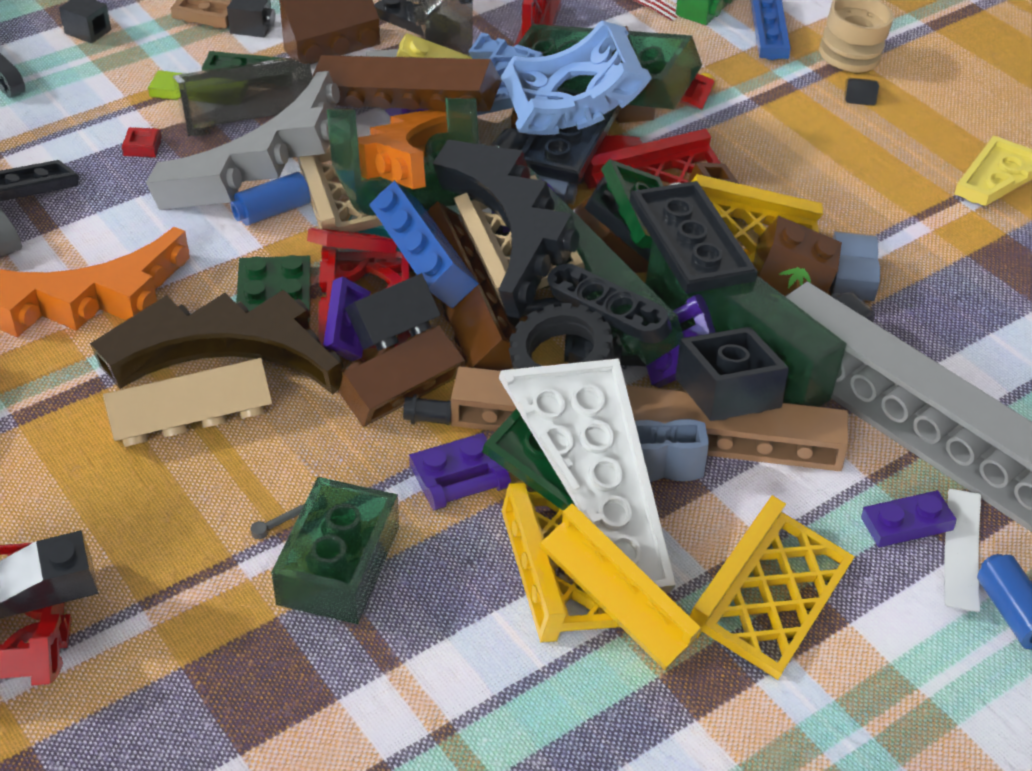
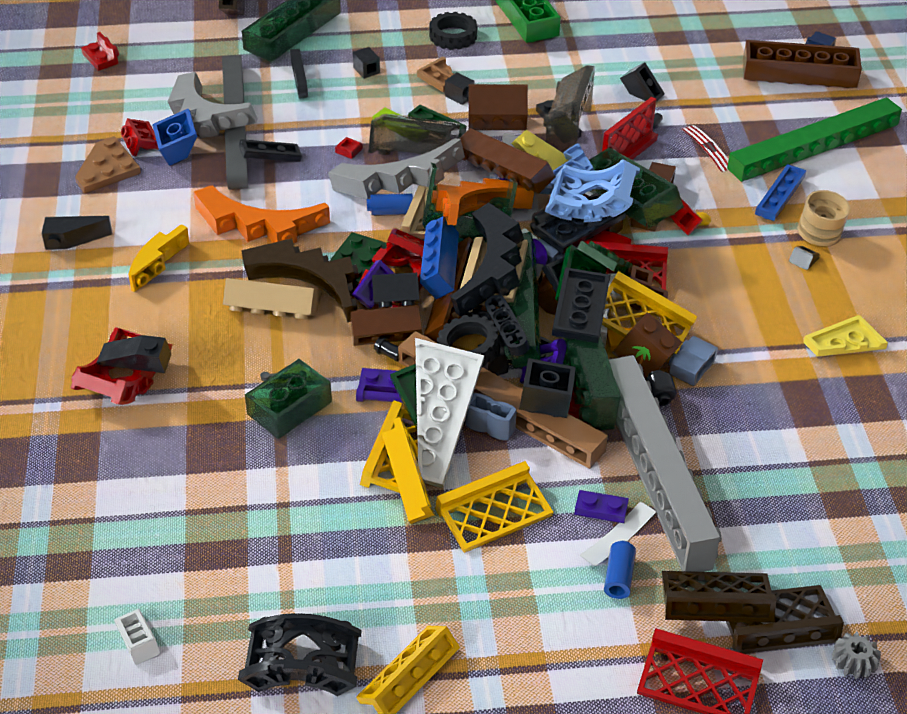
camera: 30 degrees right, 0 degrees up
none -> dark green plate [577,241,633,276]

